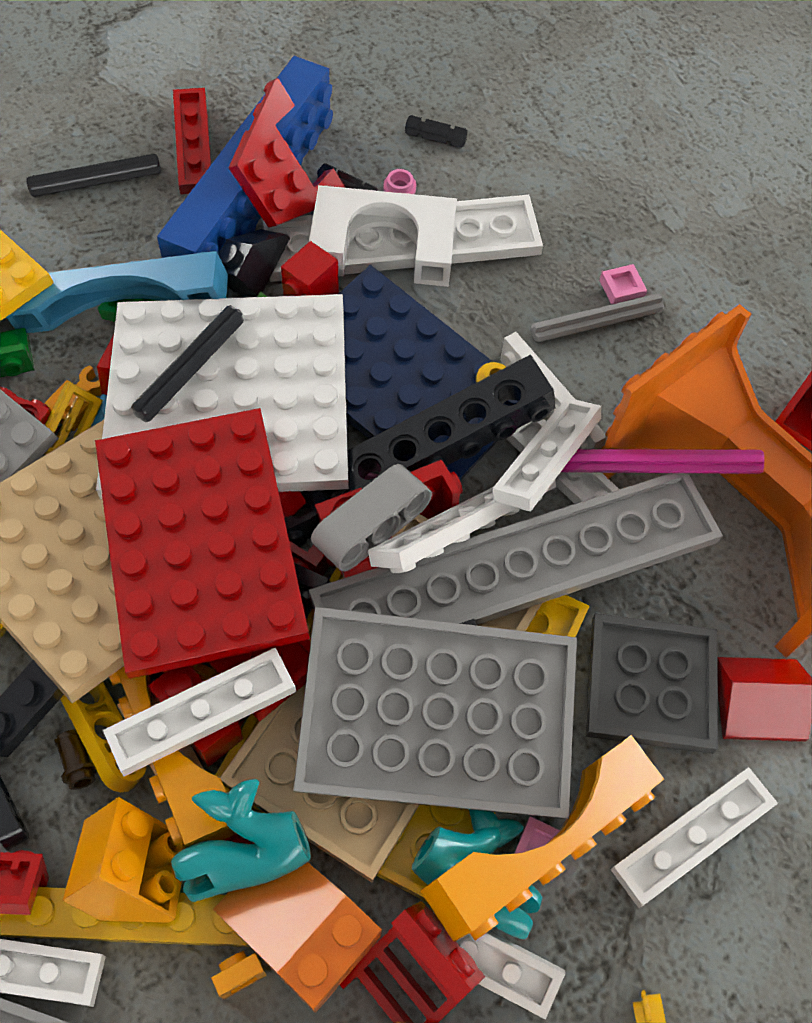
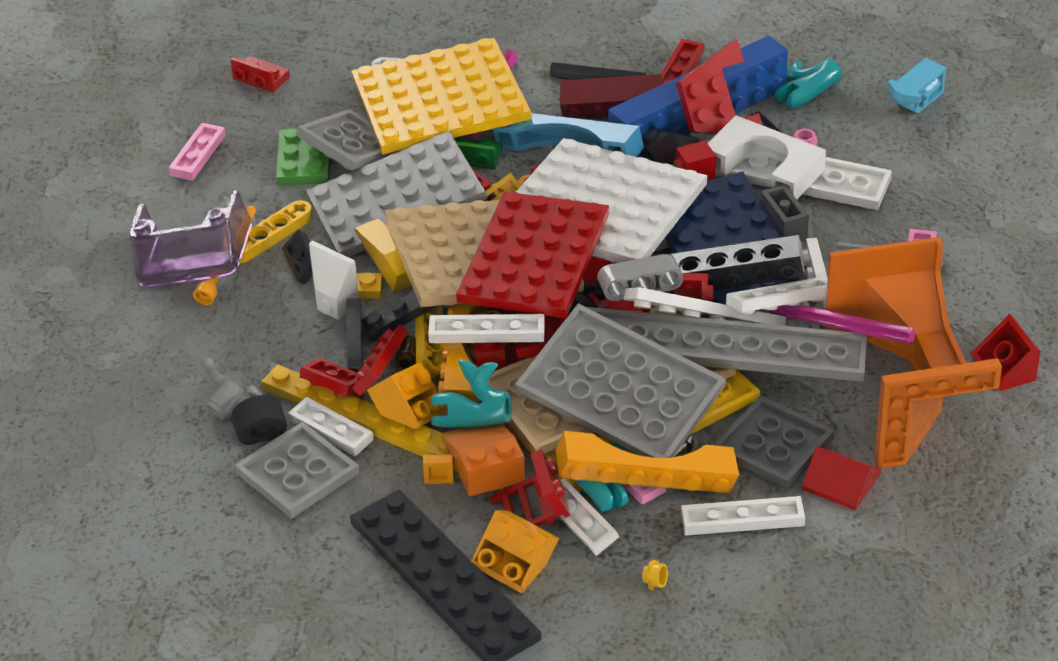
camera: 35 degrees right, 20 degrees down
black axle [131,305,244,422] -> none
black axle [405,115,468,148] -> none
none -> red plate [352,324,409,396]
none -> dark red brick [560,74,662,119]
none -> dark grey brick [761,184,809,242]
none -> teal piece [774,58,842,110]
none -> medium azure piece [887,58,947,113]

